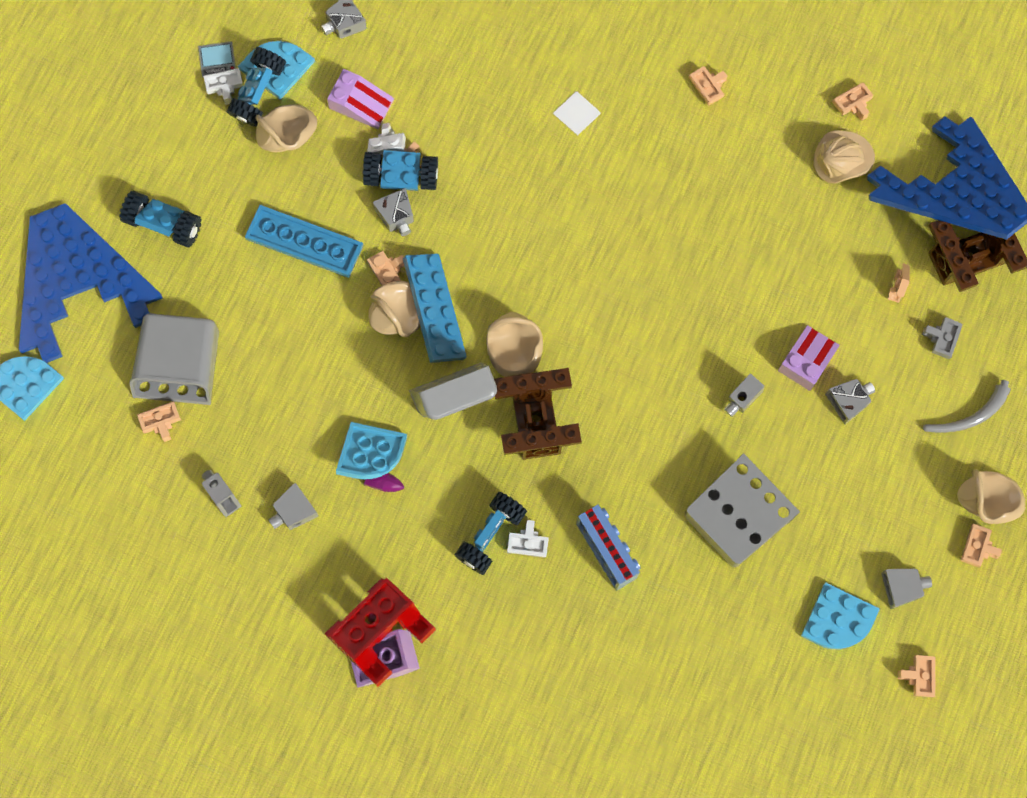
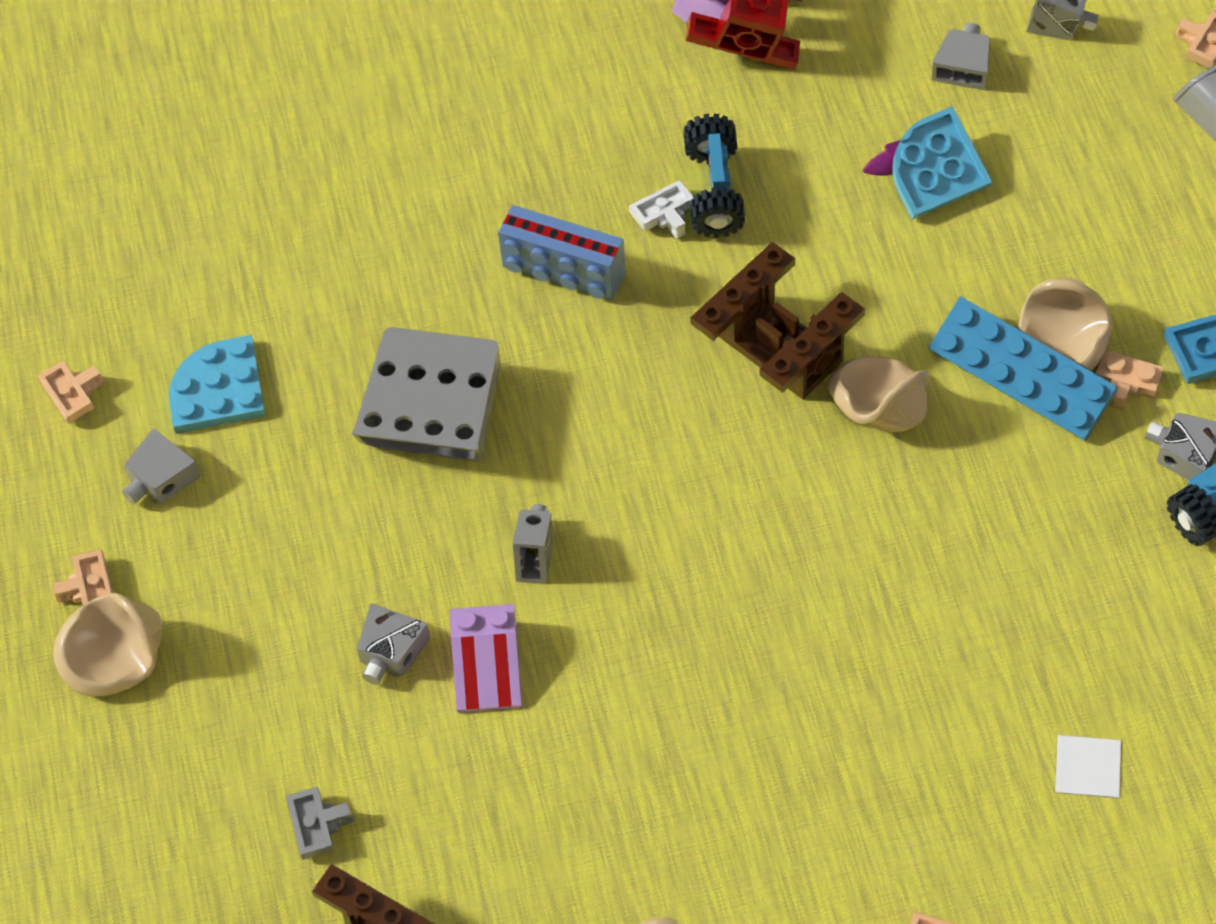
camera: 150 degrees right, 15 degrees down
light grey piece [409,362,497,420] -> none
light nougat hinge [888,263,910,303] -> none
light grey animal [923,380,1011,433] -> none

